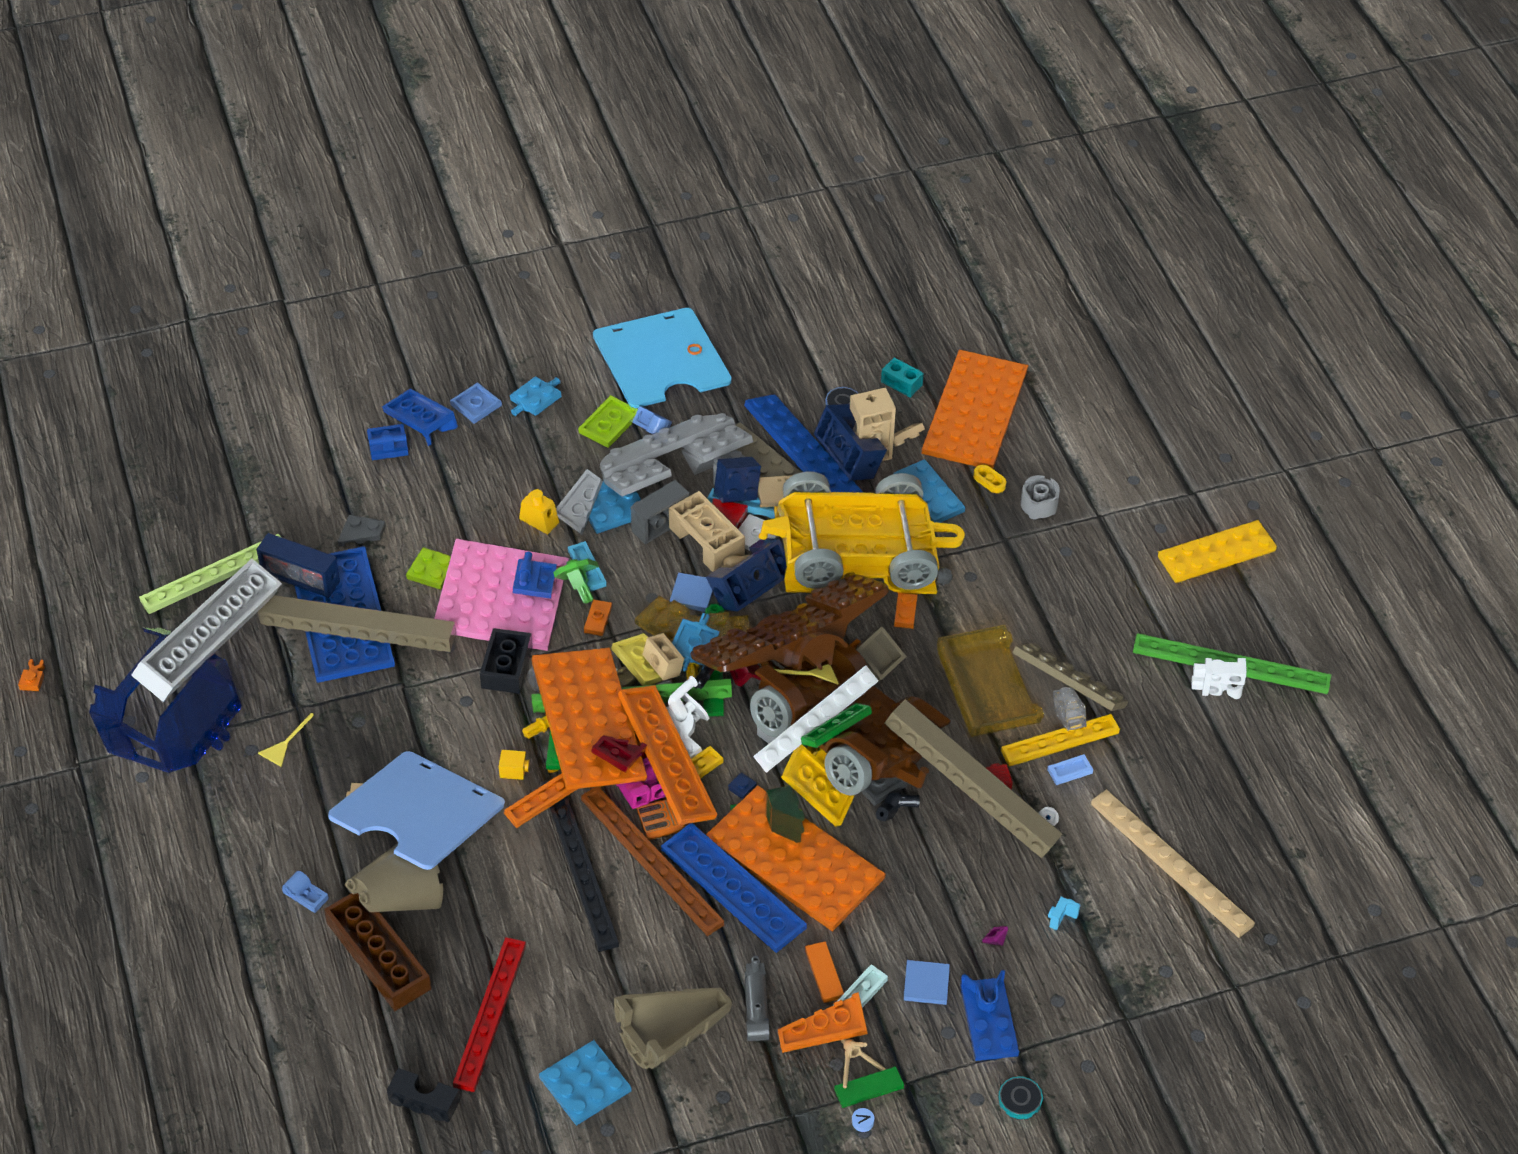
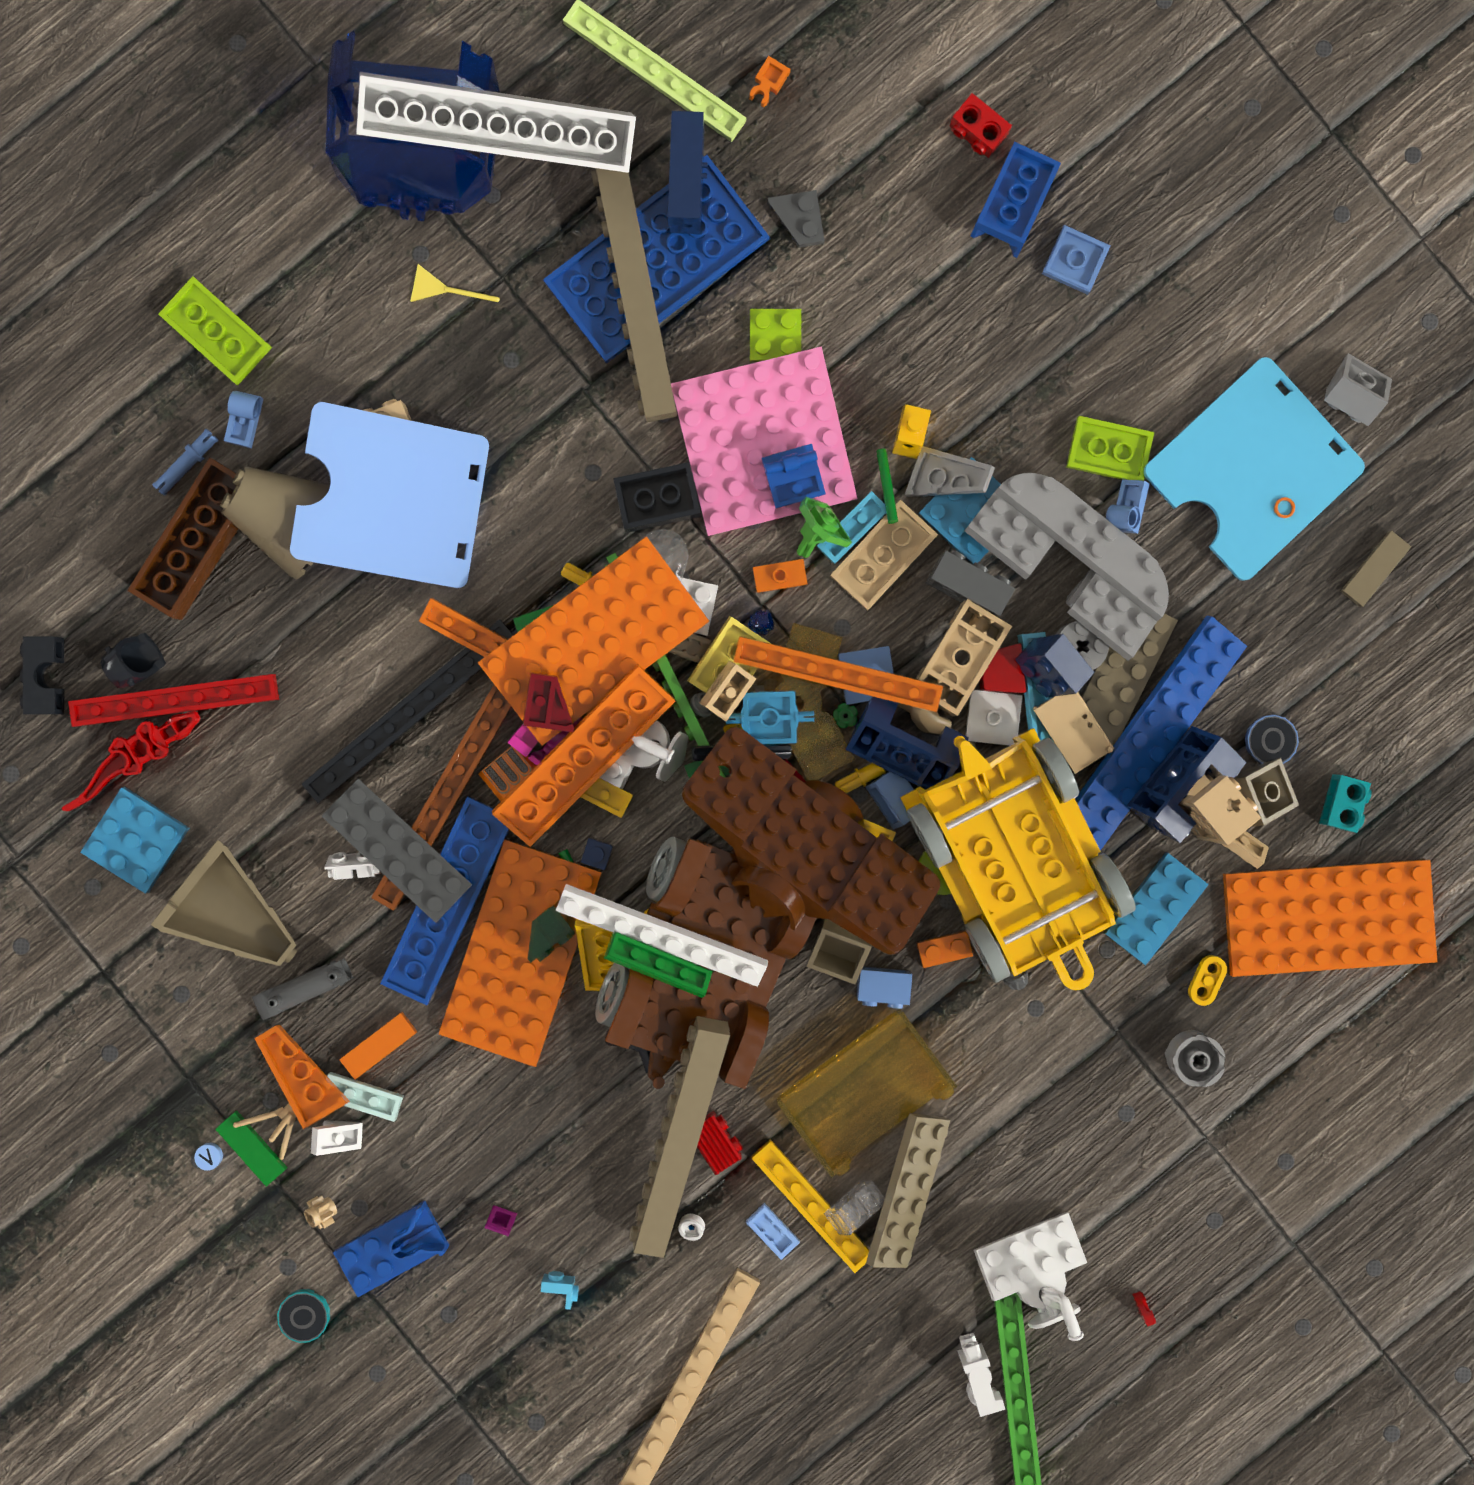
camera: 70 degrees right, 40 degrees up
blue plate [367,424,409,461] -> none
yellow brick [499,750,530,780] -> none
dark azure plate [510,376,562,416] -> none
light yellow piece [775,664,839,685] -> none
medium blue tile [904,960,950,1005] -> none
yellow plate [1158,520,1277,583] -> none
none -> red animal [62,711,201,811]
none -> black helmet [100,633,166,688]
none -> medium blue pin [152,429,219,496]
none -> lime plate [158,276,272,385]
none -> tan gear [304,1195,337,1229]
none -> white slope [311,1120,363,1156]
none -> dark grey plate [322,779,472,923]
none -> white hinge [324,852,381,880]
none -> orange plate [734,636,944,712]
none -> clear blue plate [748,609,774,635]
none -> orange plate [749,56,791,108]
none -> tan plate [830,500,938,611]
none -> yellow axle [835,763,886,793]
none -> medium blue brick [856,967,912,1009]
none -> medium blue brick [866,771,913,829]
none -> green bar [876,448,898,524]
none -> red brick [949,93,1012,158]
none -> white plate [974,1212,1087,1341]
none -> red tile [1132,1291,1156,1327]
none -> light grey slope [1324,353,1392,426]
none -> dark tan tile [1340,531,1411,607]

